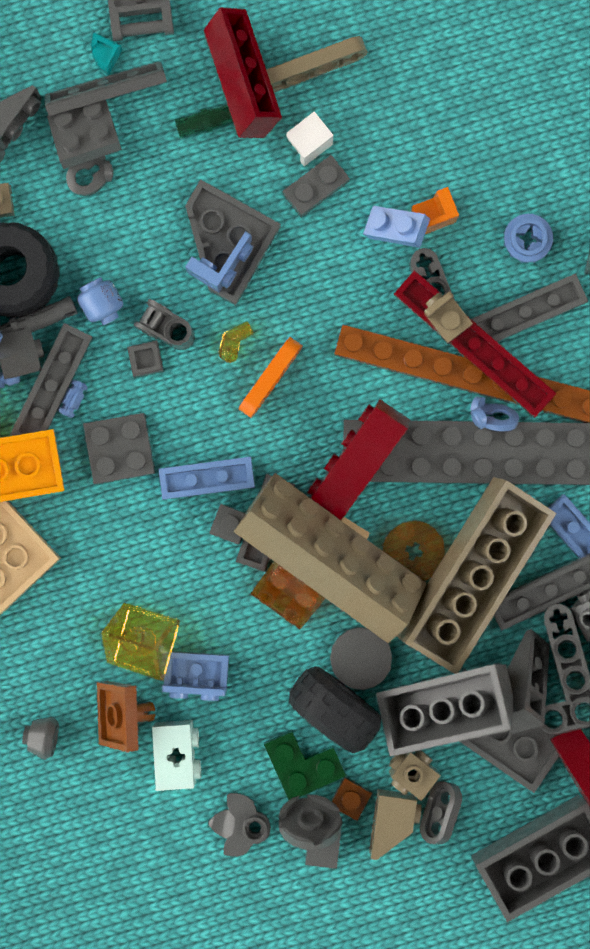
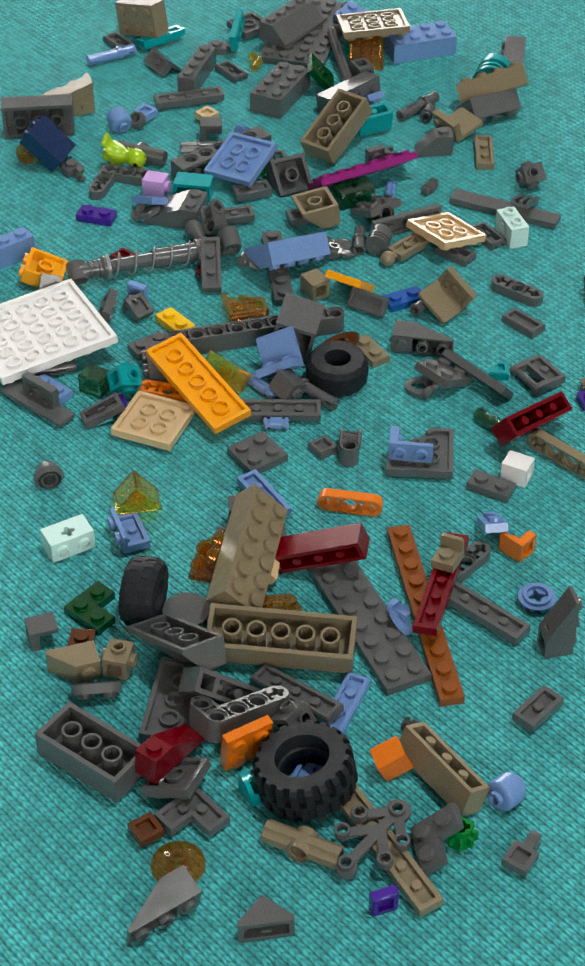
camera: 65 degrees right, 45 degrees down
medium blue head [77,277,123,325] -> none
dark orange tile [97,681,155,752] -> none
dark grey plate [208,792,271,857] -> none
clear yellow arm [218,321,254,363] -> none
dark grey tile [279,795,342,850] -> none

